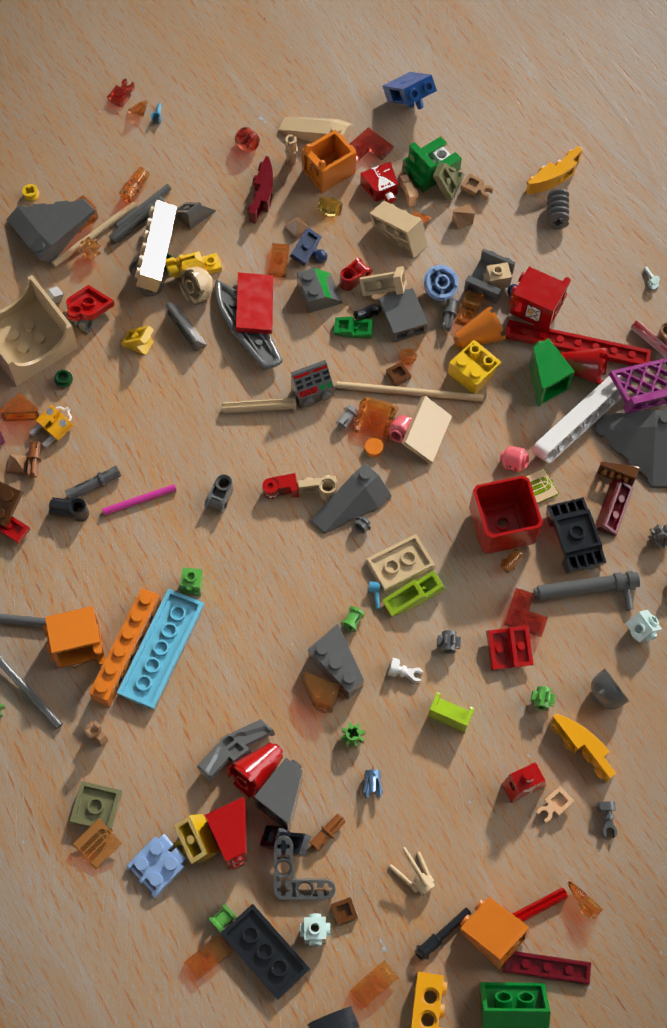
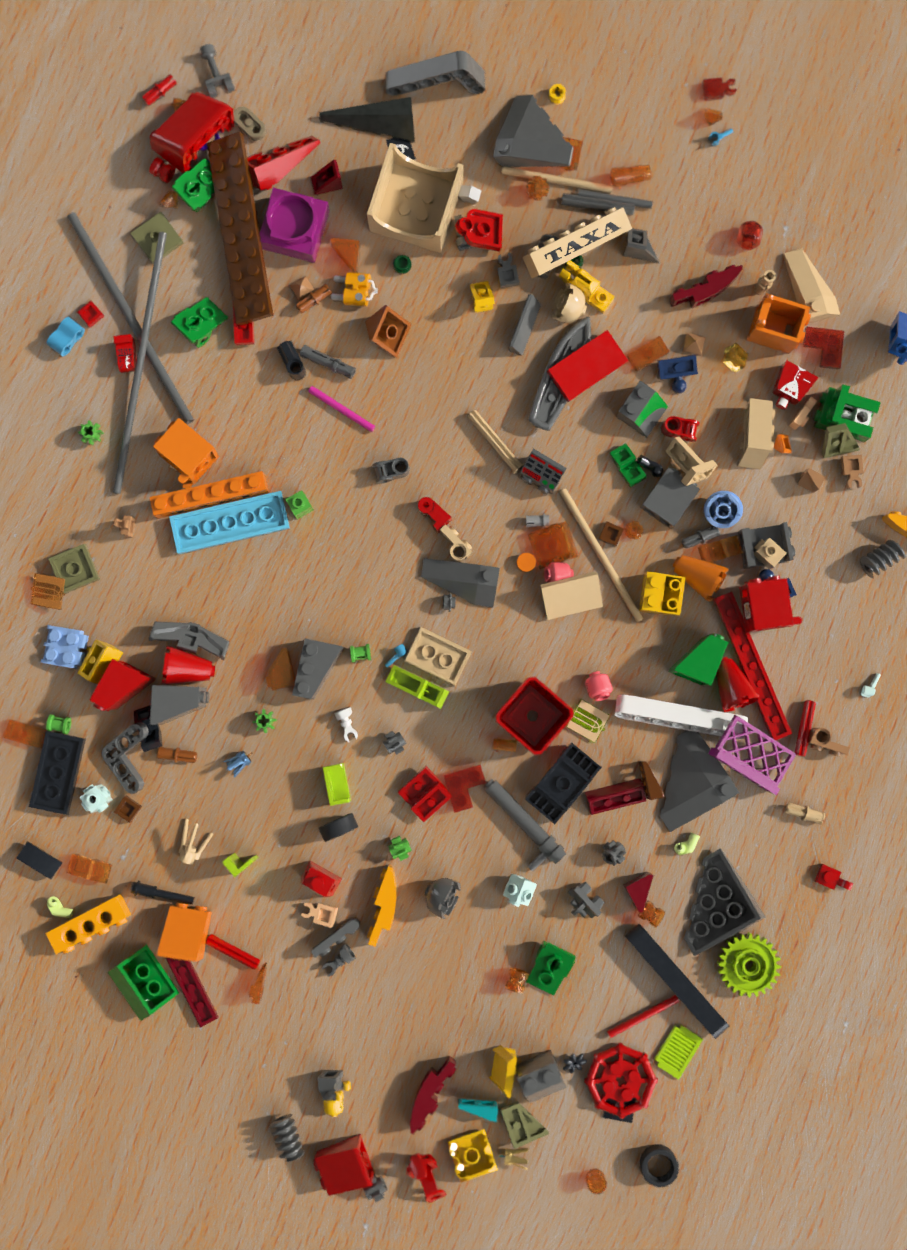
camera: 55 degrees right, 20 degrees up
none -> lime panel [222,853,259,877]
none -> dark grey hinge [311,918,360,958]
none -> black tyre [319,813,358,842]
none -> dark orange slope [365,305,412,358]
none -> dark grey plate [497,253,519,289]

